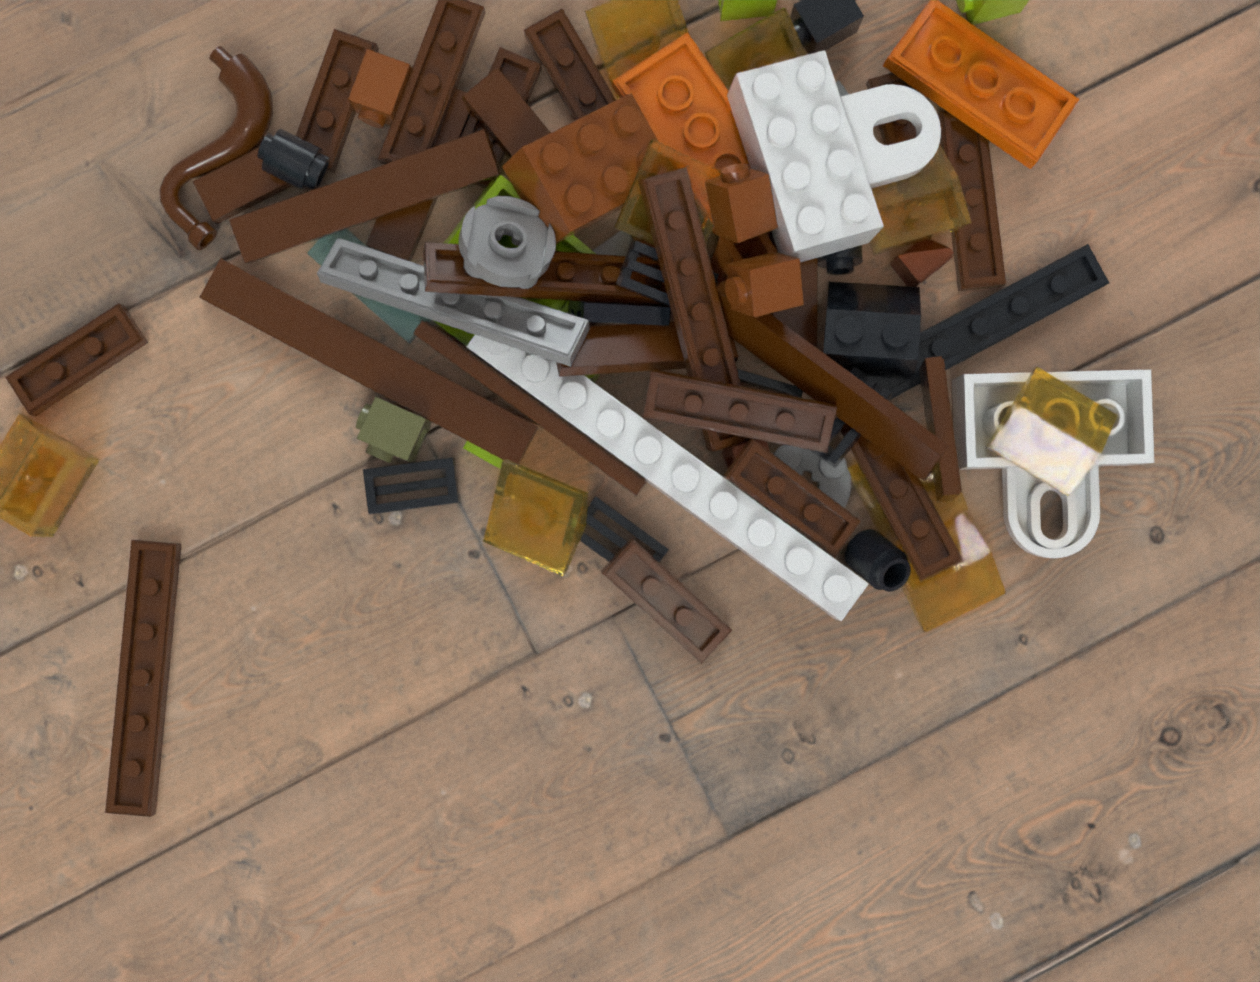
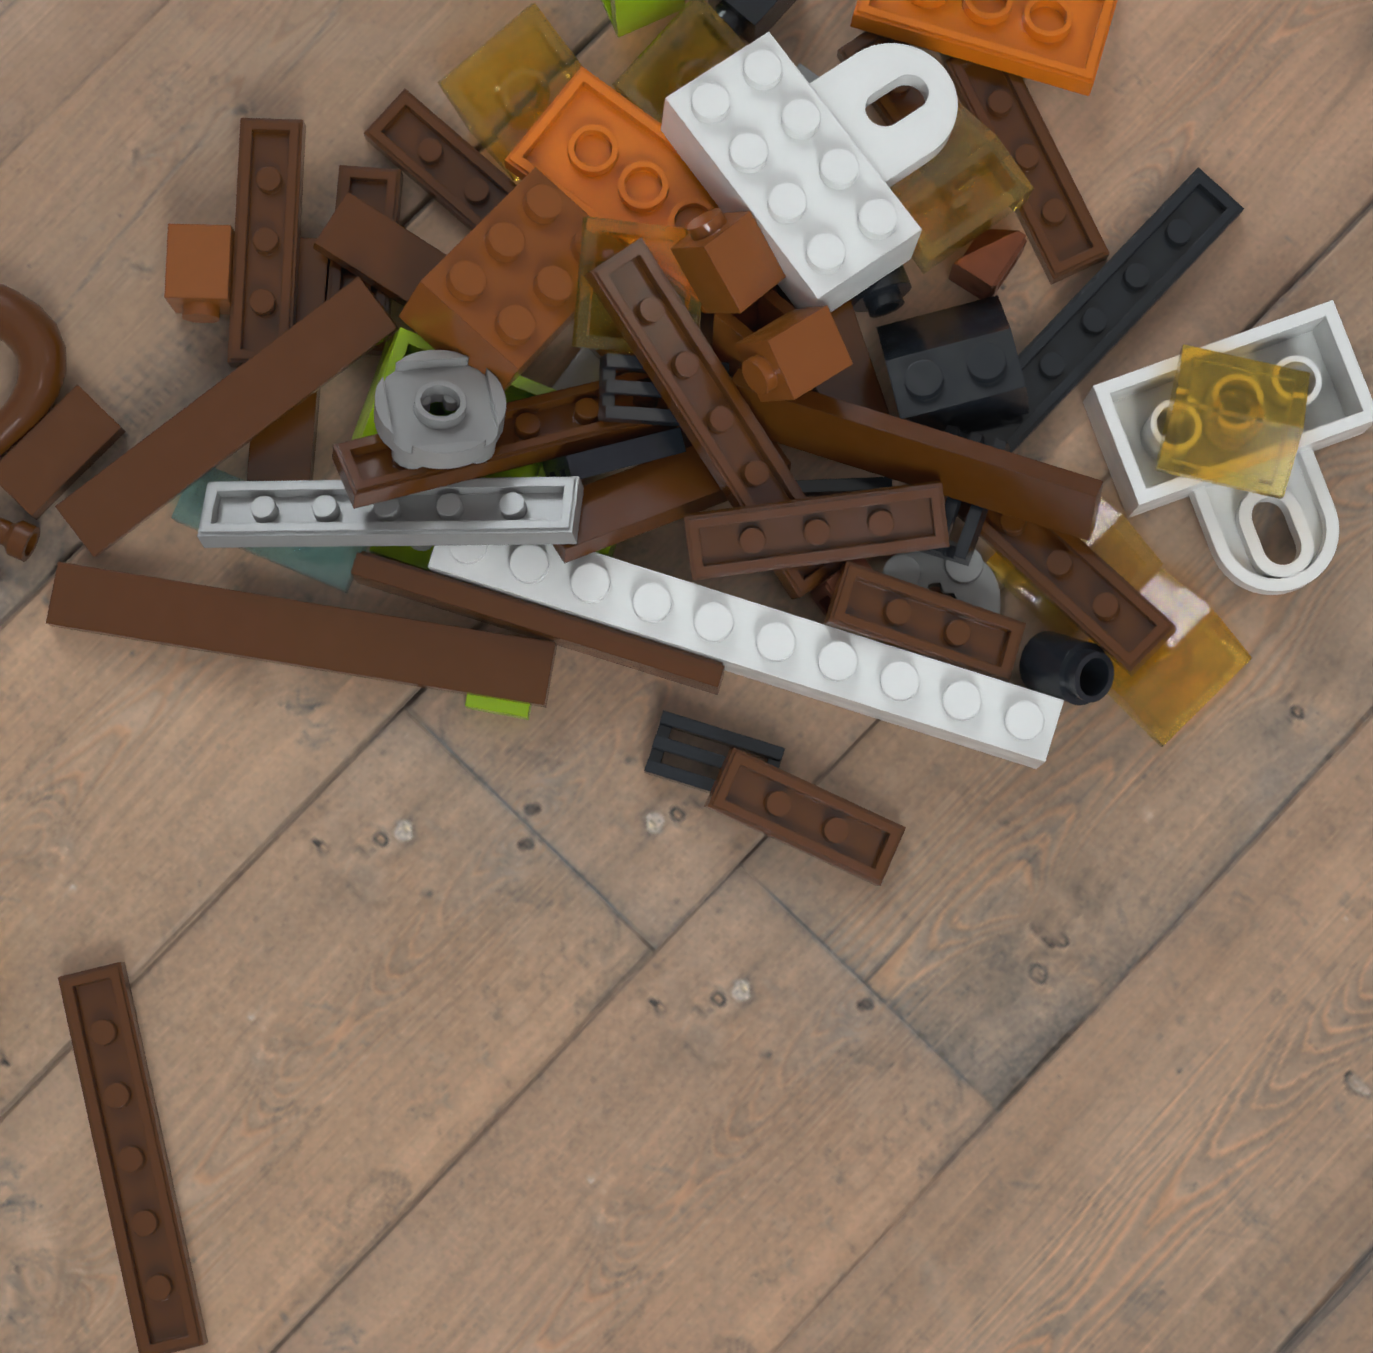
camera: 20 degrees left, 5 degrees down
black brick [257,129,330,190] -> none
reddish brown tile [296,29,379,173] -> none
olive brick [356,397,432,463] -> none
black tile [363,457,461,515] -> none
clear yellow slope [483,459,588,576] -> none
reddish brown tile [919,356,962,503] -> none

